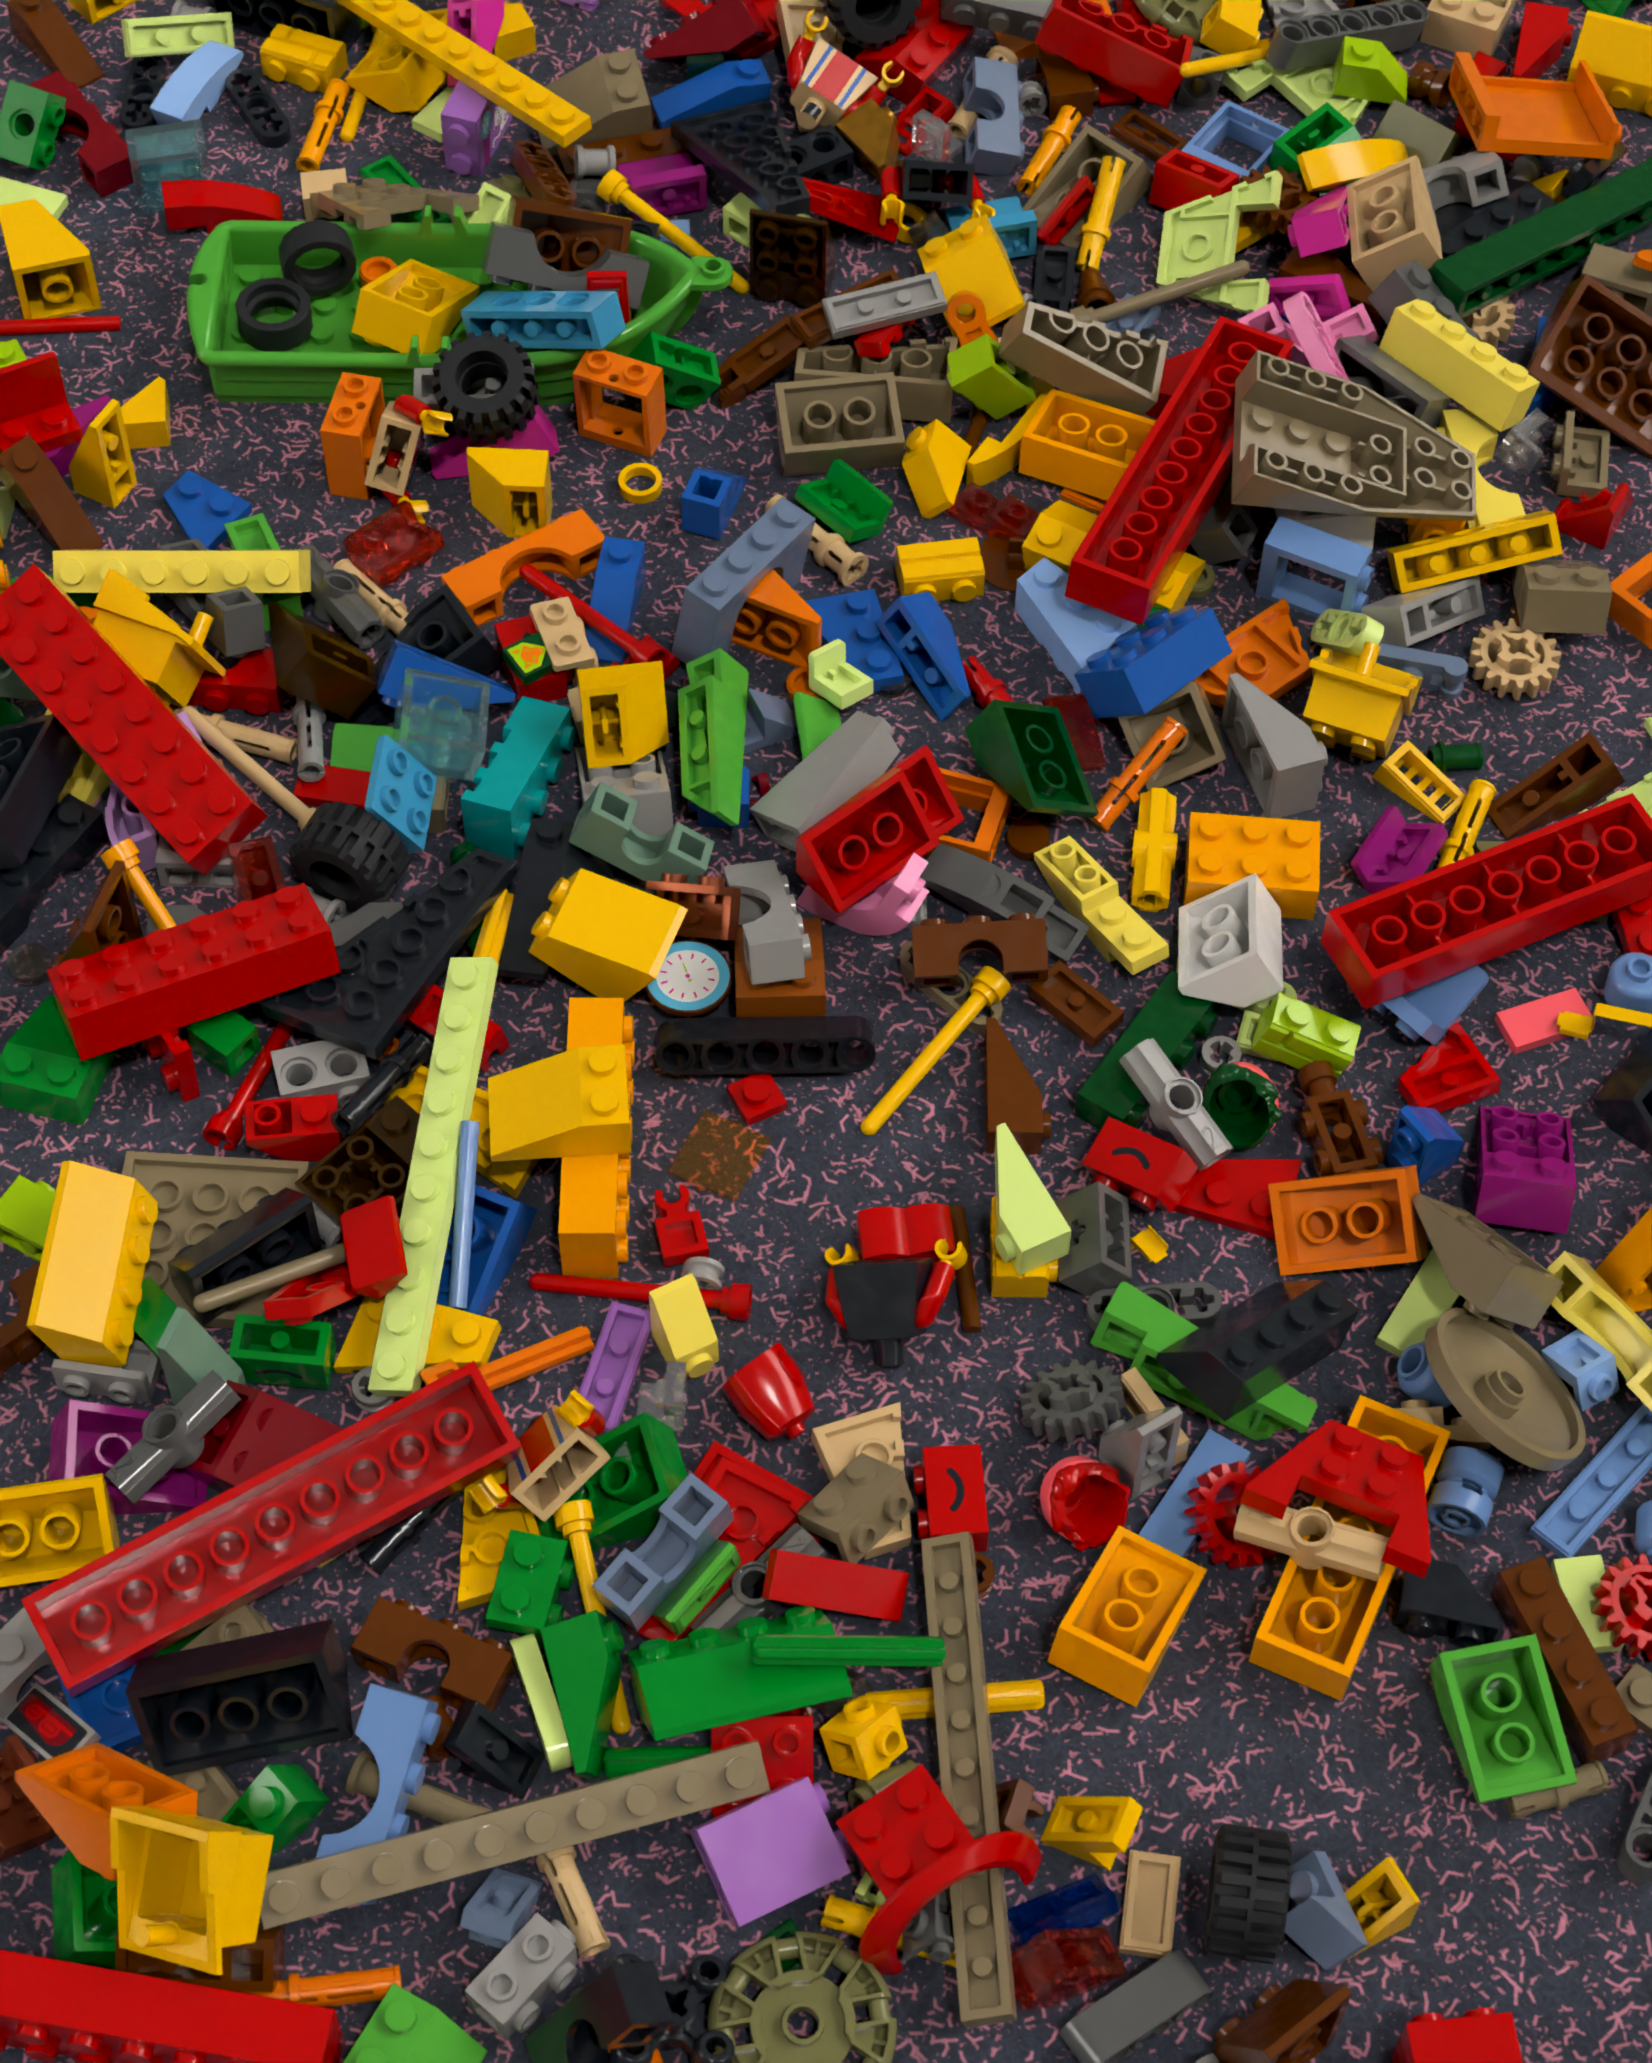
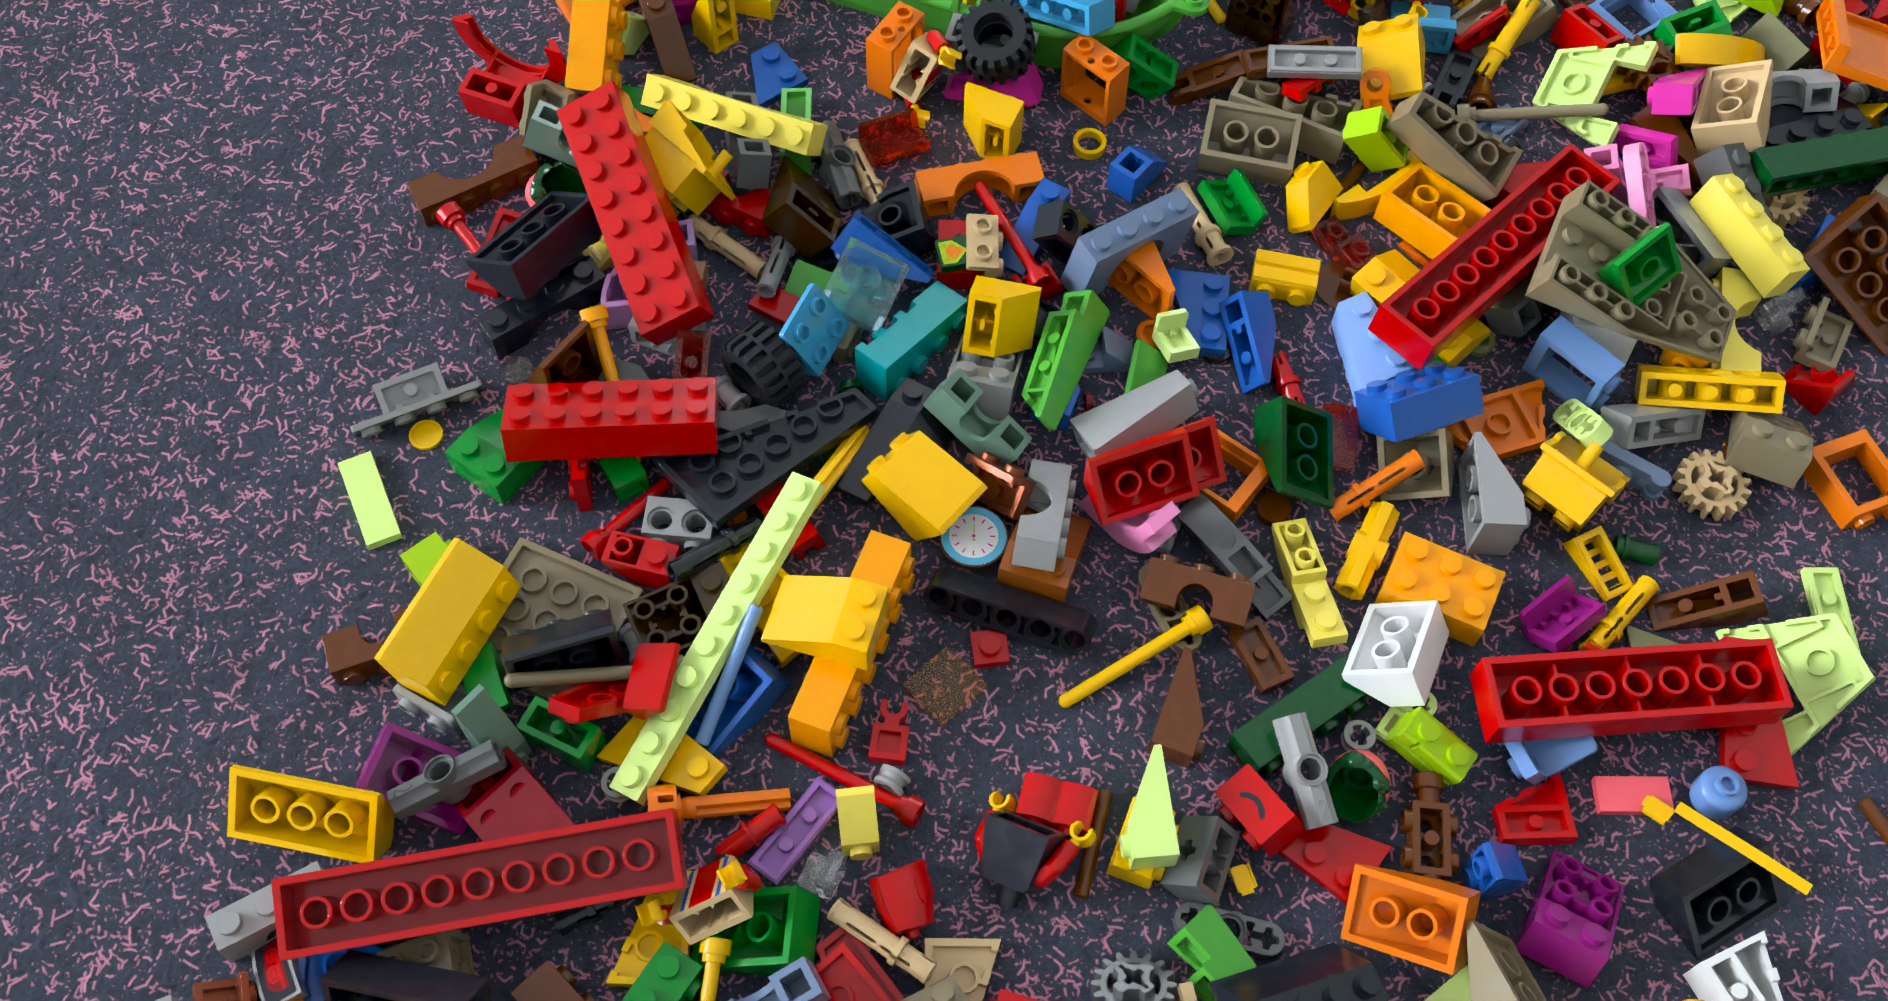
camera: 20 degrees right, 5 degrees up
tan piece [180,706,316,833] -> none
none -> red axle [714,803,787,858]
none -> tan pin [826,897,938,984]
none -> black brick [1032,200,1098,265]
none -> green slope [1596,222,1682,306]

